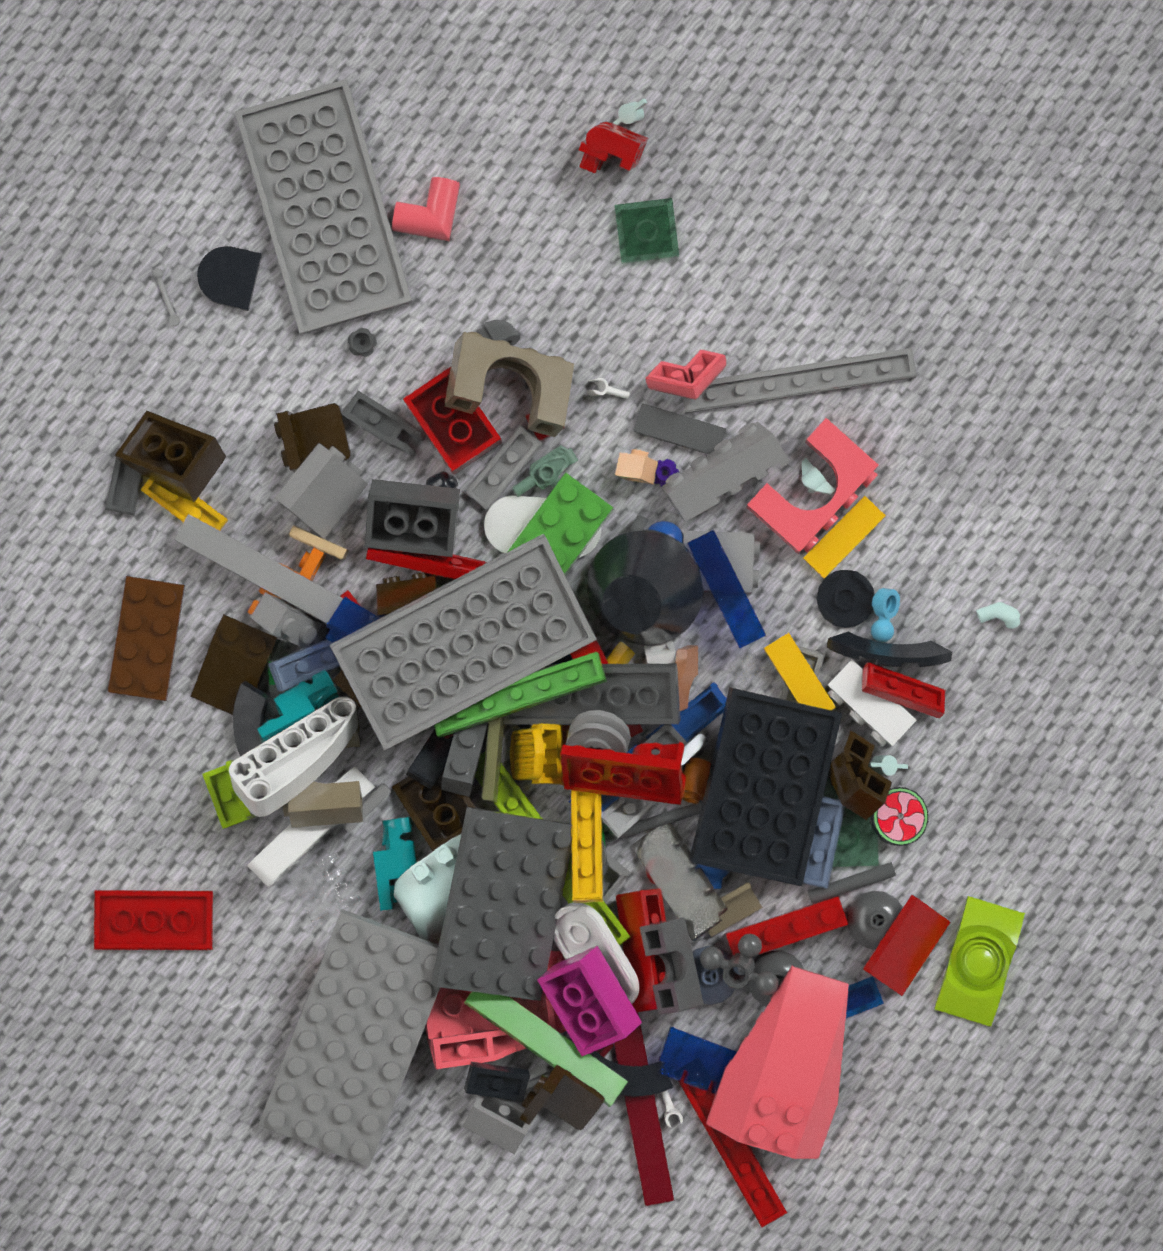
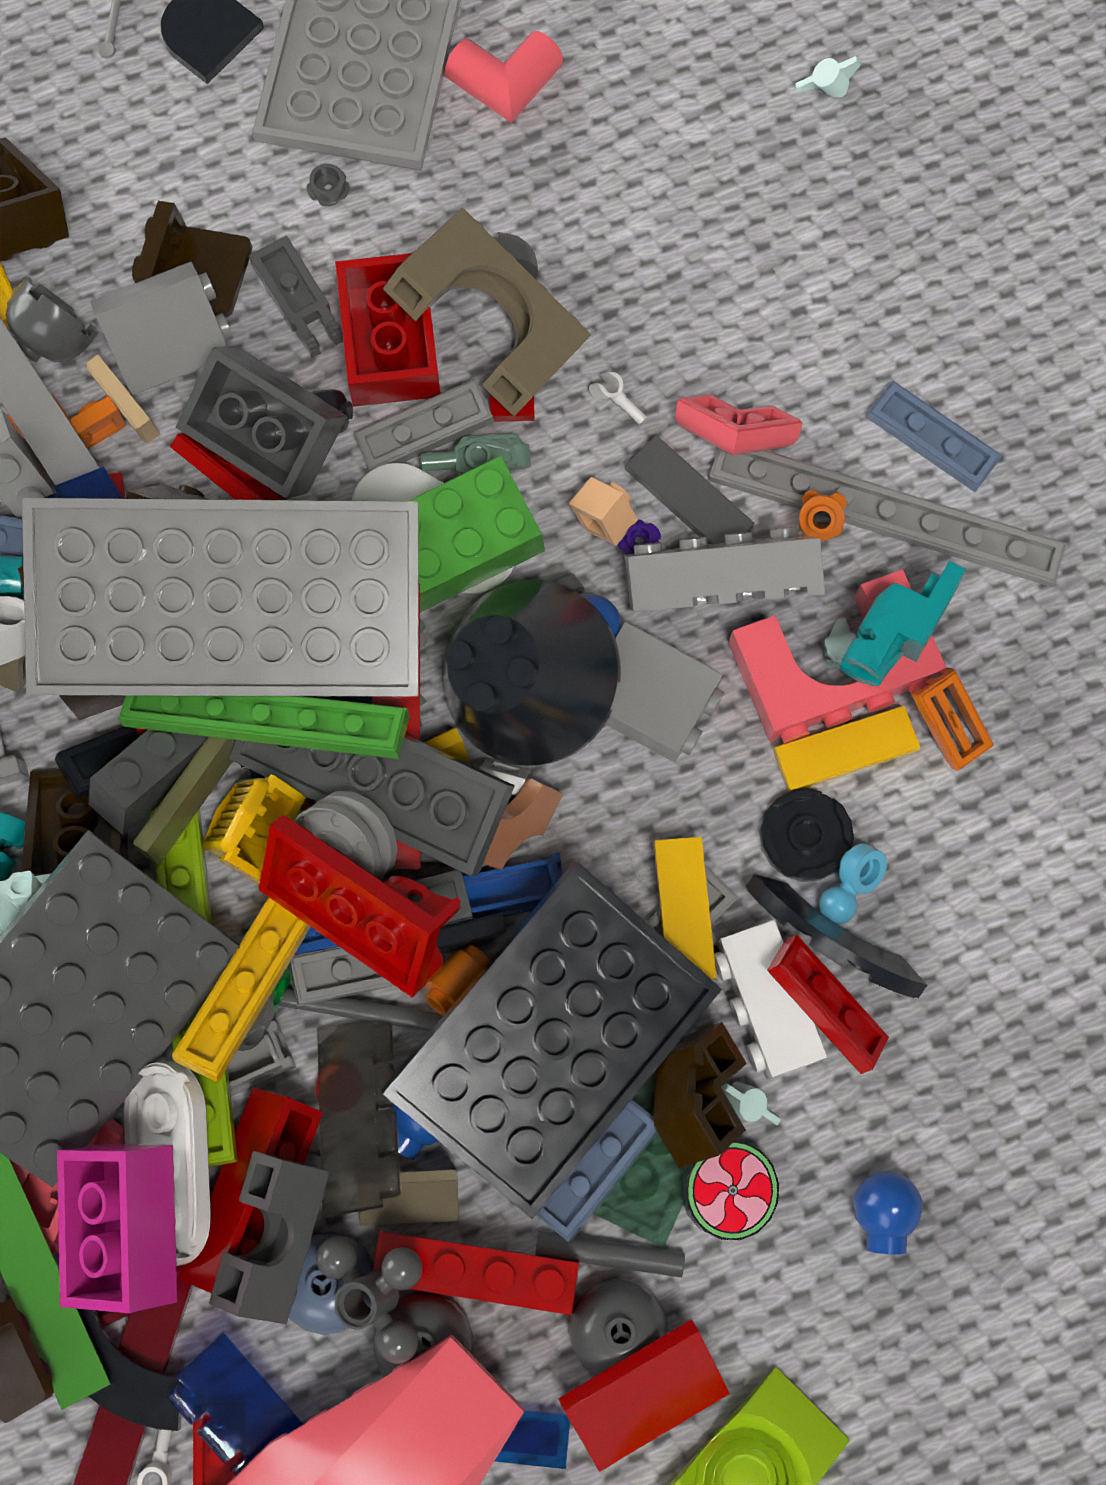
camera: 20 degrees right, 10 degrees down
red hips [579,122,649,173] -> none
clear green tile [614,198,679,264] -> none
clear blue tile [687,530,766,649] -> none
light aqua arm [976,602,1020,629] -> none
none -> dark grey cylinder [6,276,99,363]
none -> orange brick [799,489,847,541]
none -> teal plate [840,560,966,686]
none -> blue piece [853,1171,923,1255]
none -> sand blue tile [866,381,1003,492]
none -> orange tile [911,667,994,771]

